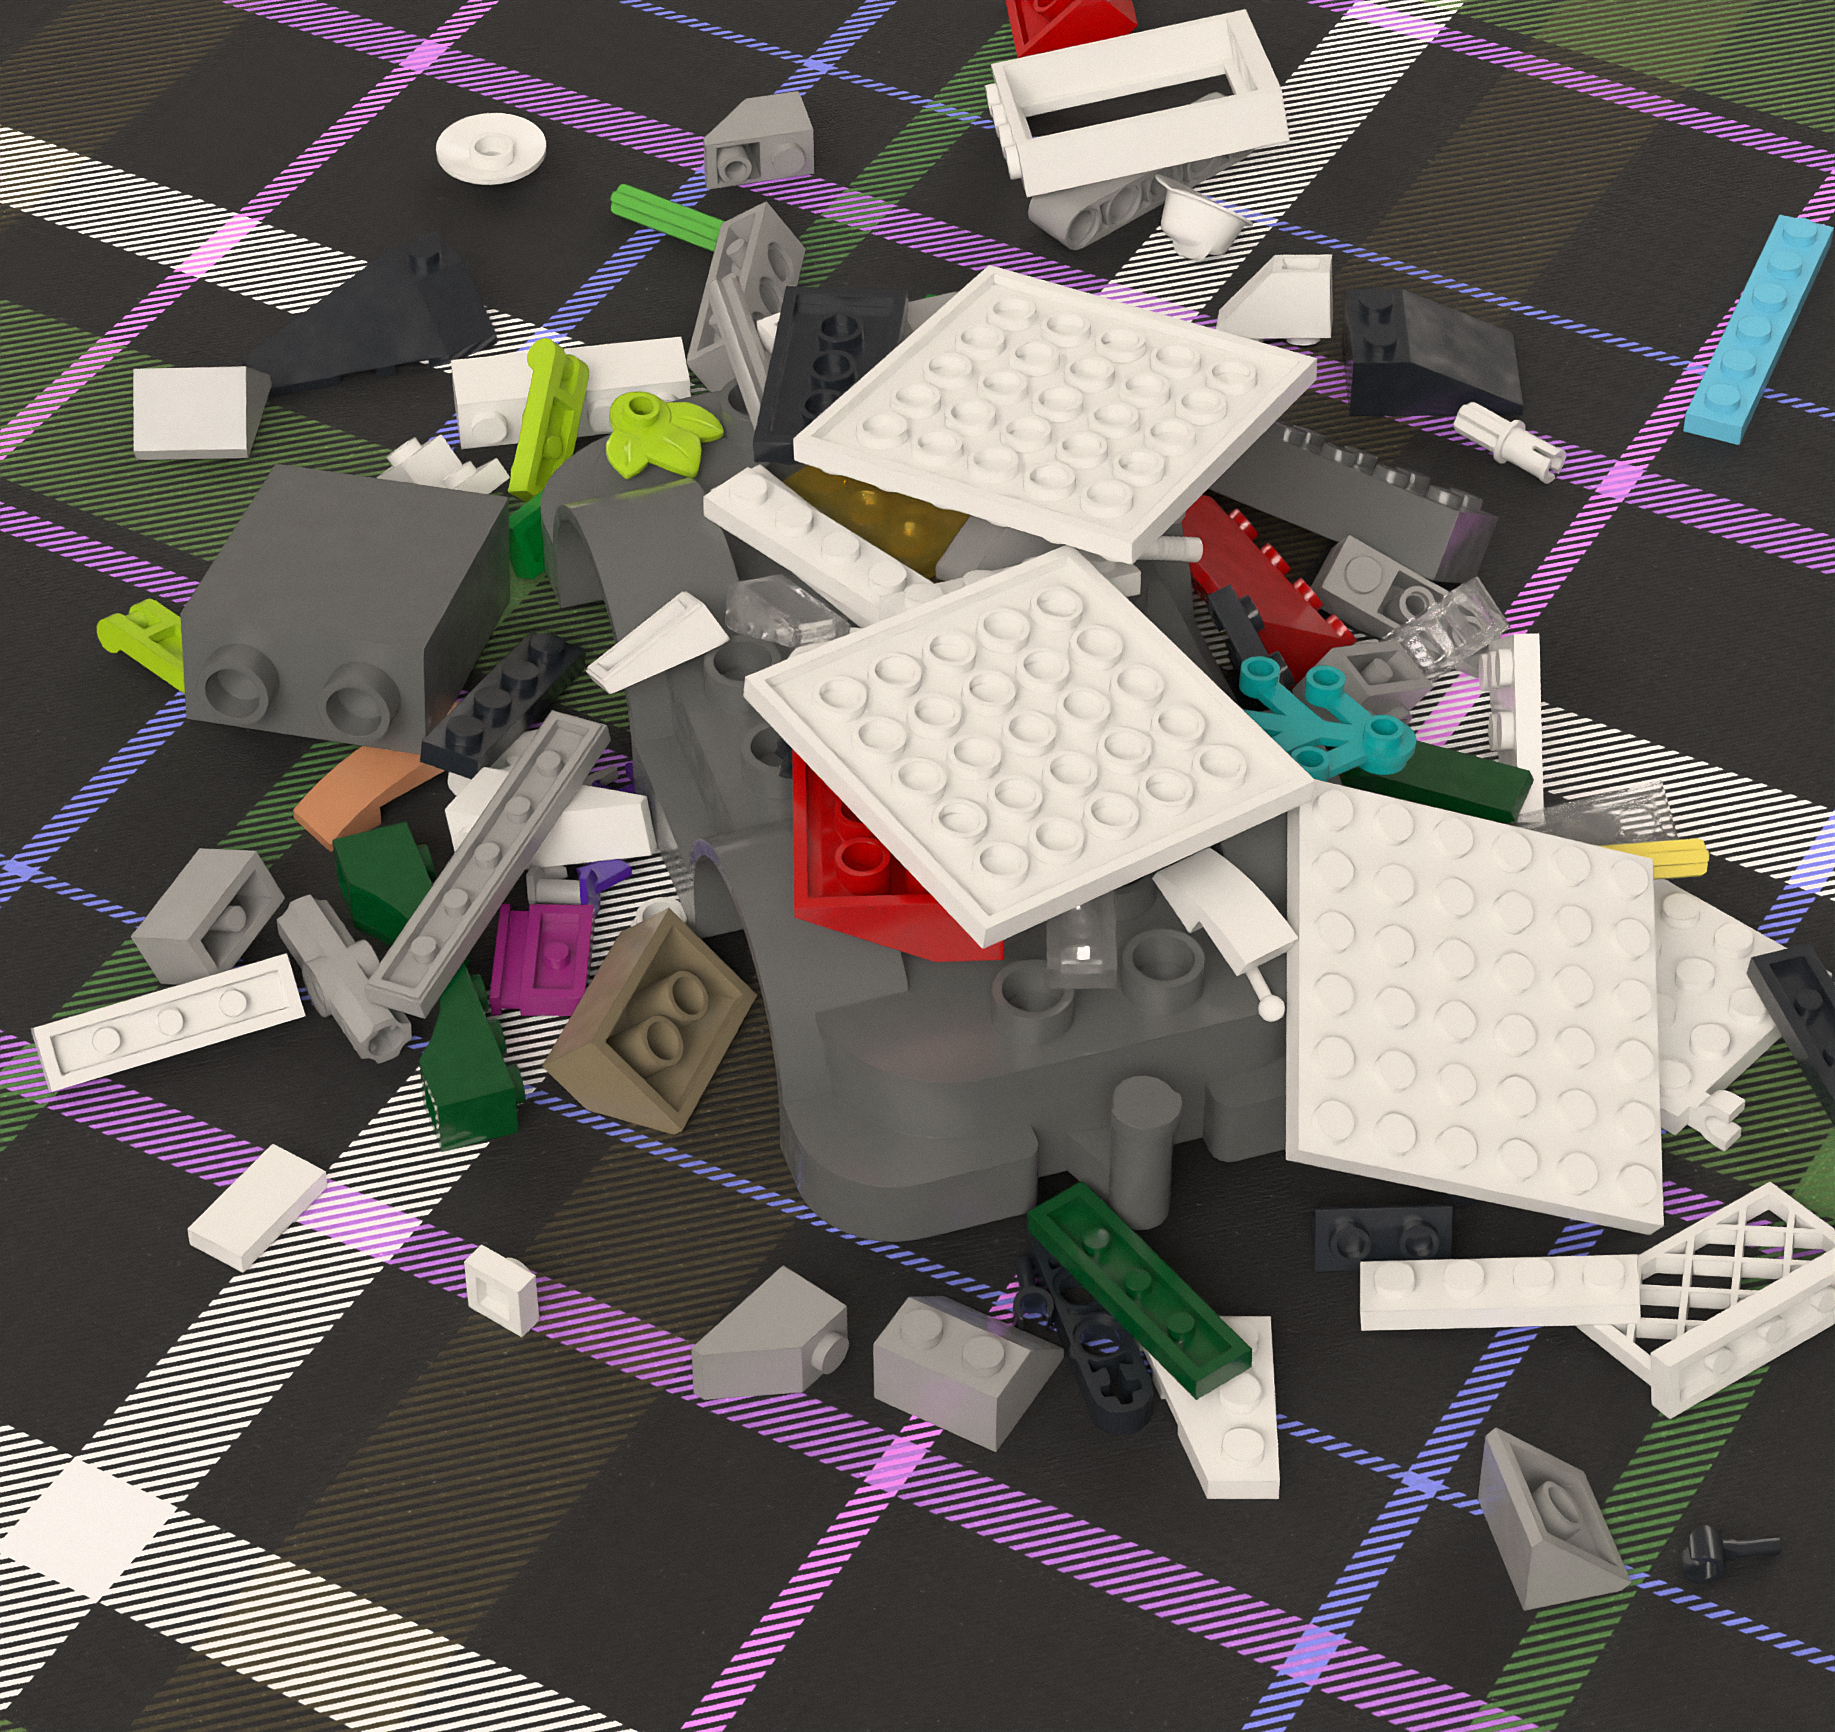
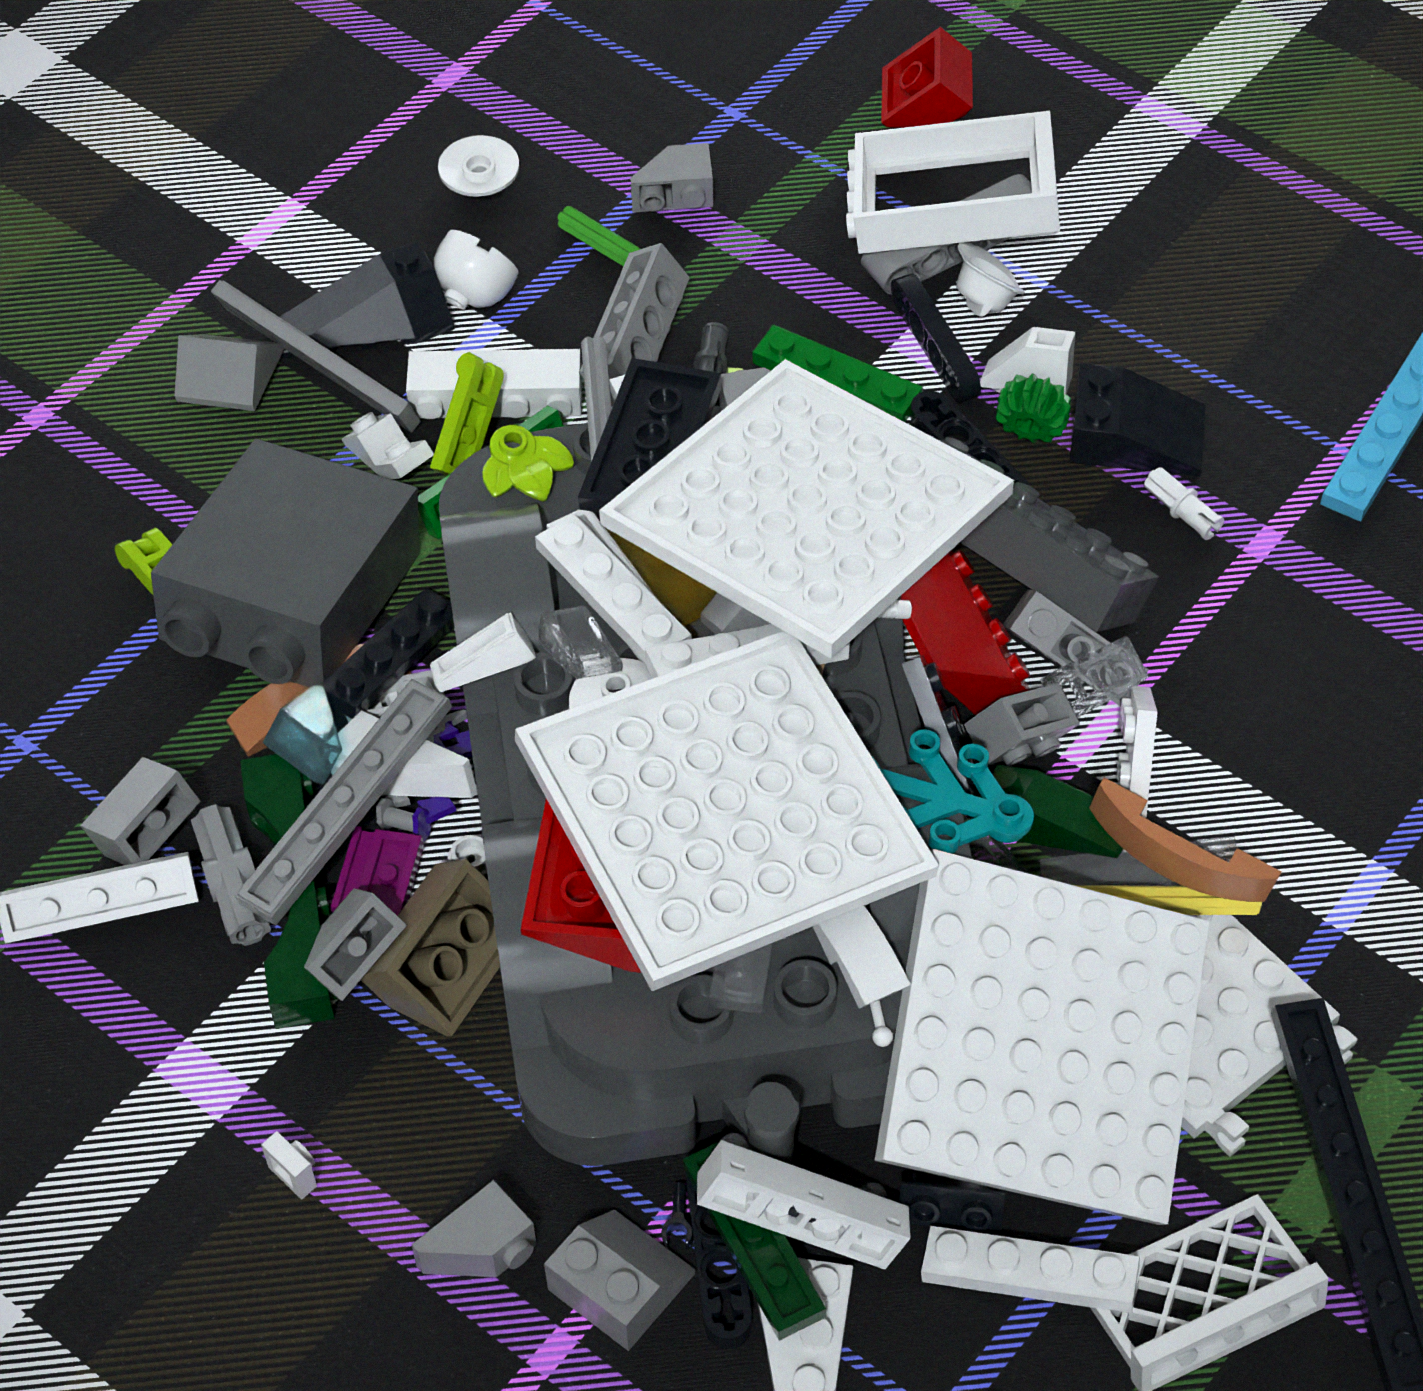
camera: 10 degrees right, 10 degrees up
white tile [188,1144,328,1272] -> none
none -> light grey tile [211,280,420,433]
none -> clear light blue slope [263,685,342,784]
none -> light grey slope [304,888,407,1001]
none -> white cylinder [433,230,519,310]
none -> white piece [697,1133,910,1270]
none -> black beam [891,273,981,403]
none -> green gear [996,373,1071,444]
none -> nougat slope [1089,777,1282,902]

